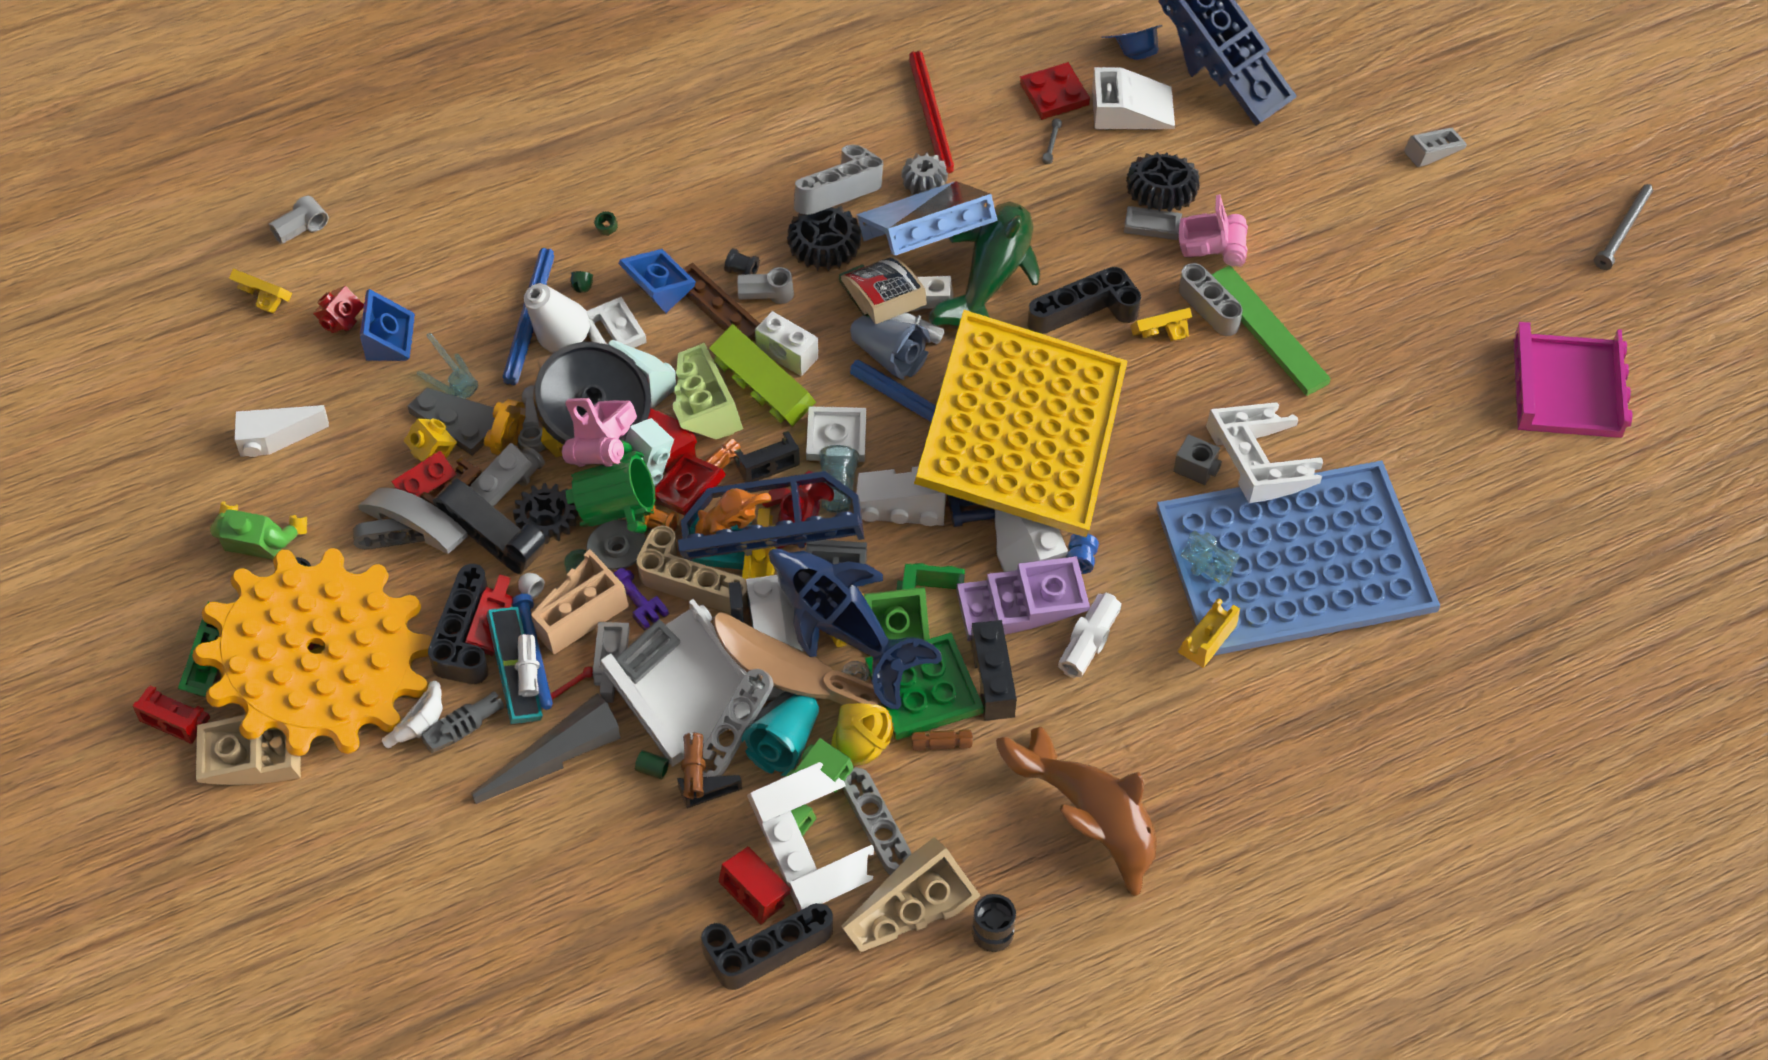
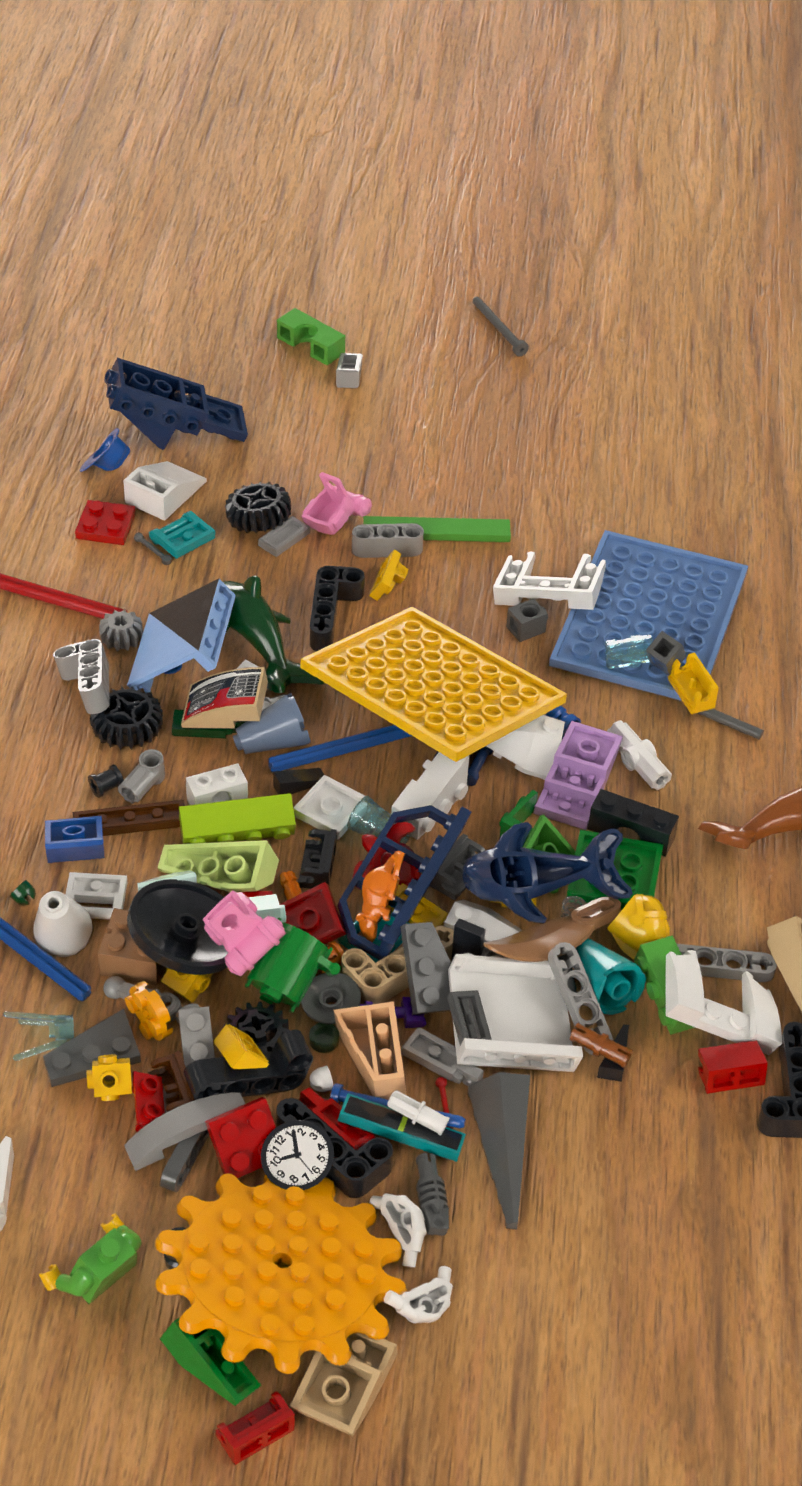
camera: 60 degrees left, 10 degrees down
dark green hinge [635,750,669,780] -> none
dark orange axle [911,729,973,751] -> none
dark pink panel [1513,322,1632,438] -> none
none -> teal plate [149,511,215,559]
none -> red plate [205,1097,276,1178]
none -> yellow slope [214,1024,269,1069]
none -> sticker [261,1120,334,1190]
none -> black piece [273,768,324,795]
none -> bright green arch [277,308,346,366]
none -> white piece [384,1266,453,1323]
none -> dark grey wing [400,922,451,1015]
none -> dark grey brick [646,631,686,675]
none -> dark grey bar [698,709,764,740]

